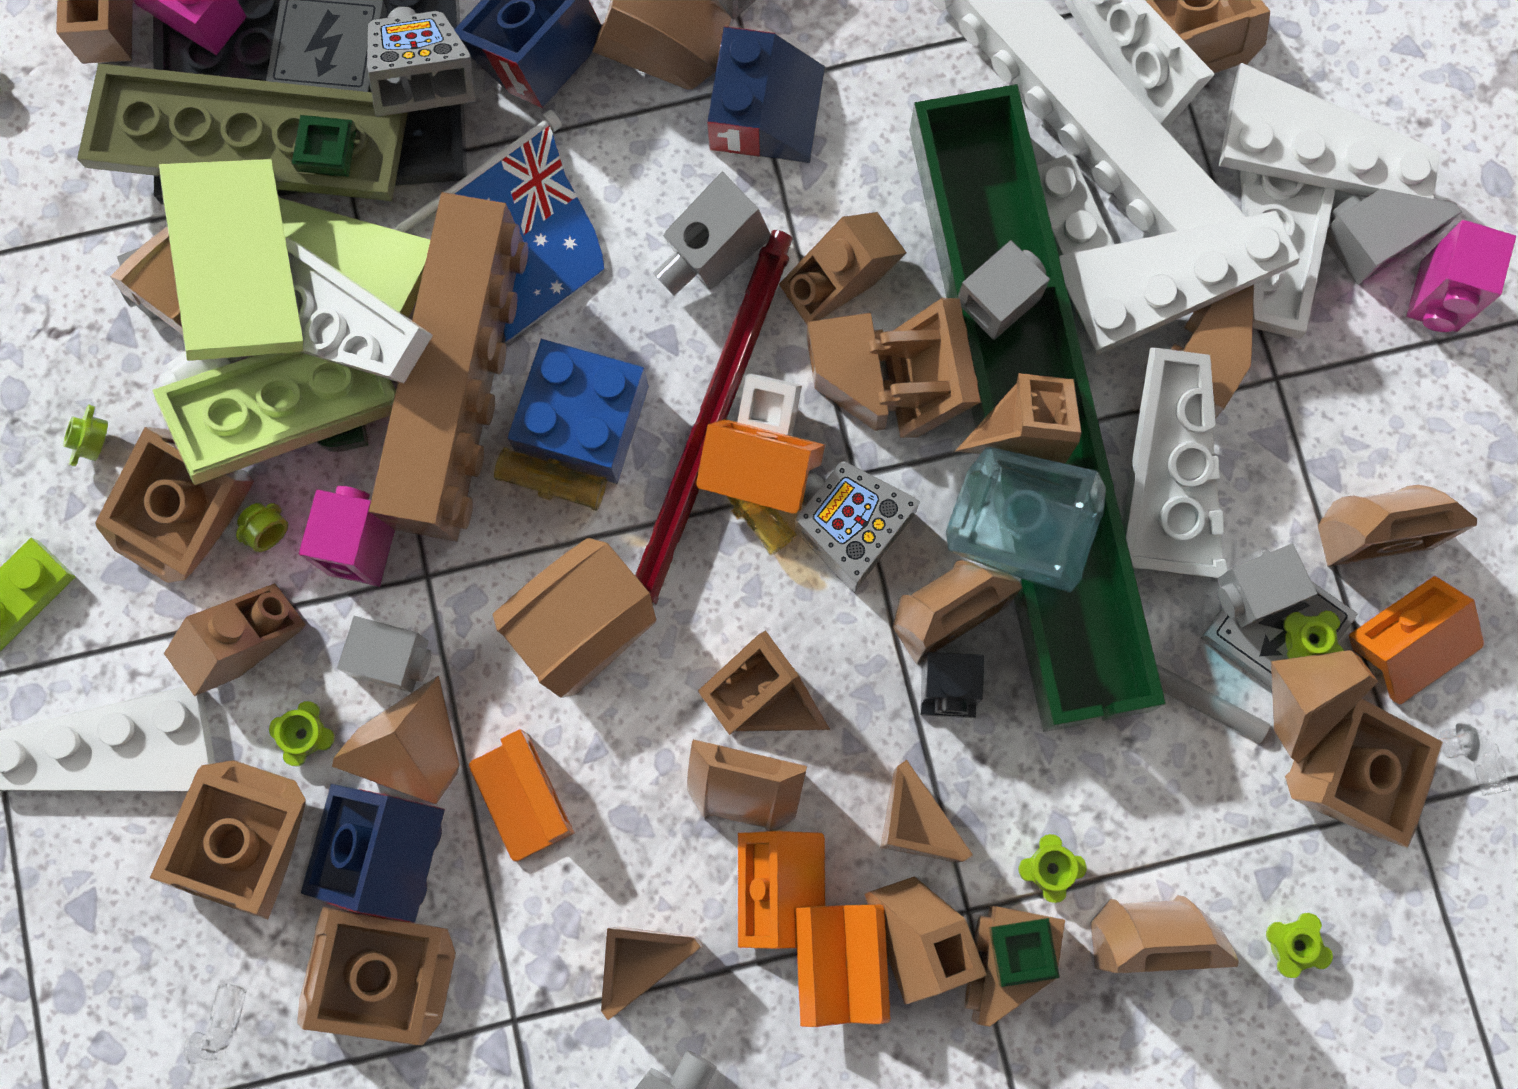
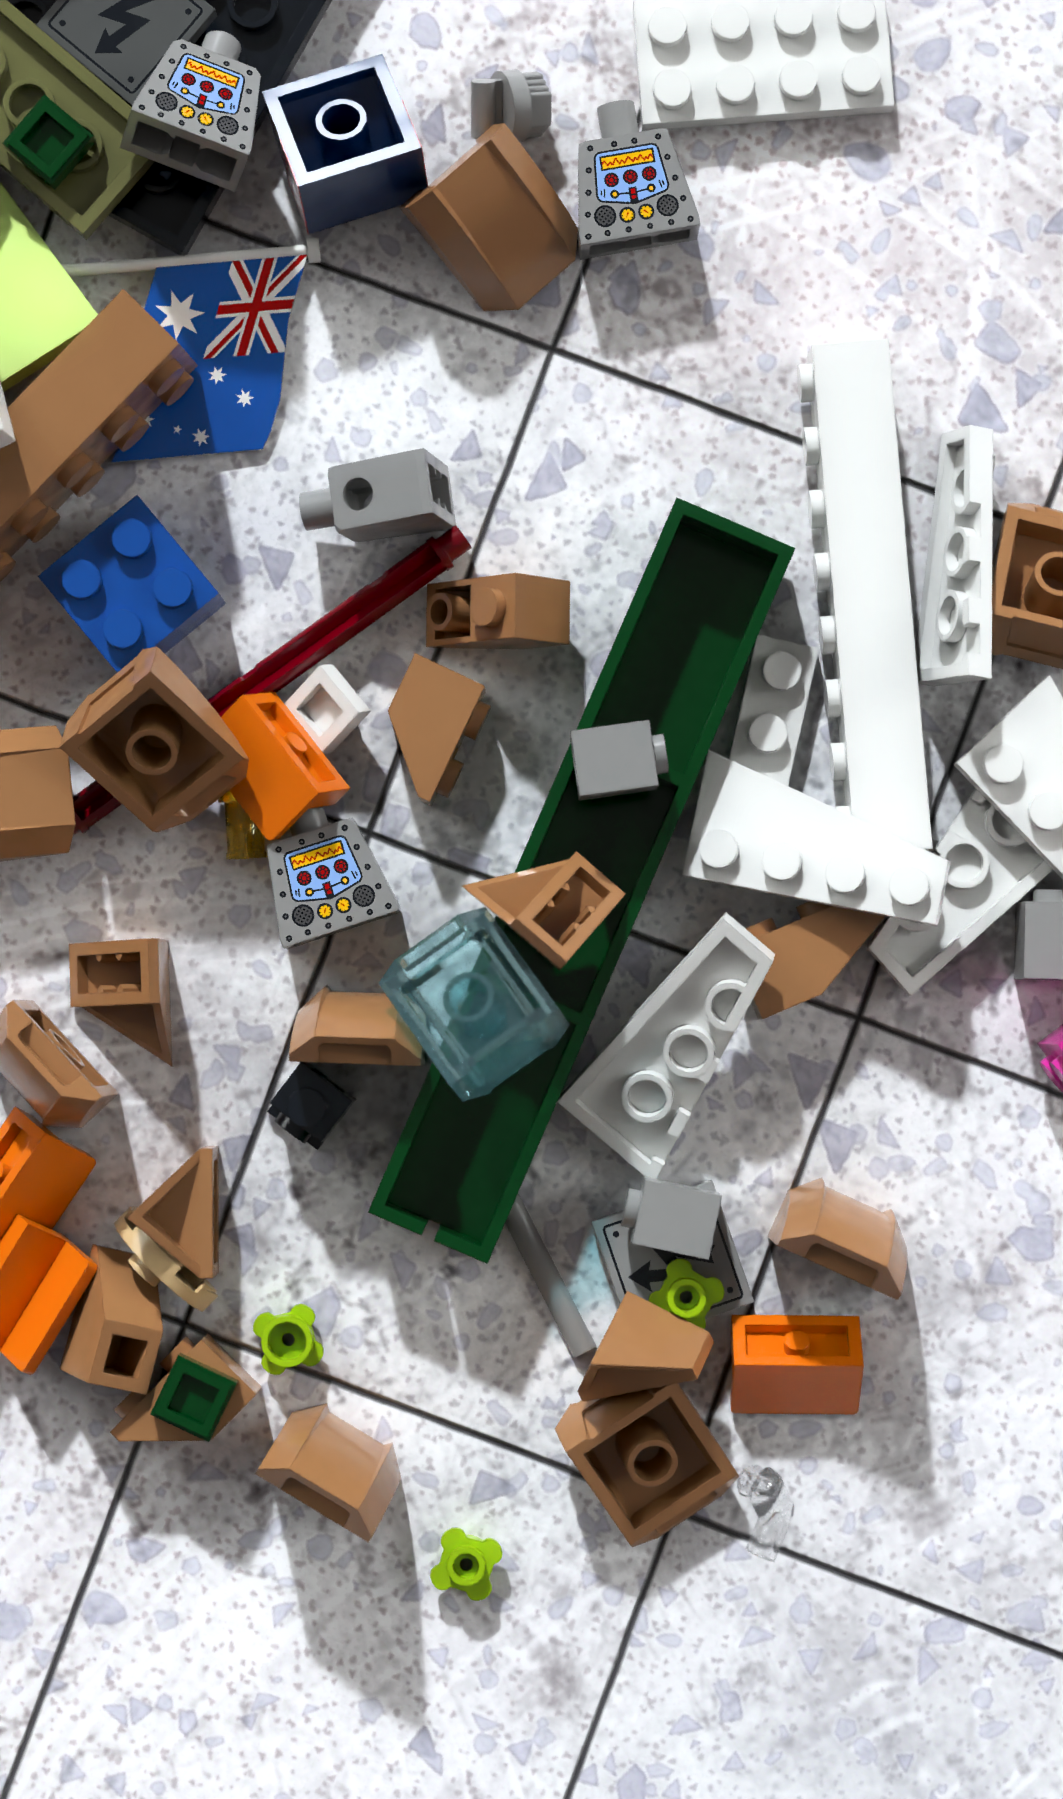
camera: 30 degrees right, 10 degrees up
clear yellow pin [494,447,607,511] -> none
dark blue slope [707,26,825,163] -> none
medium nougat plate [868,298,981,438] -> none
none -> medium nougat slope [59,646,249,832]
none -> tan plate [114,1206,218,1312]

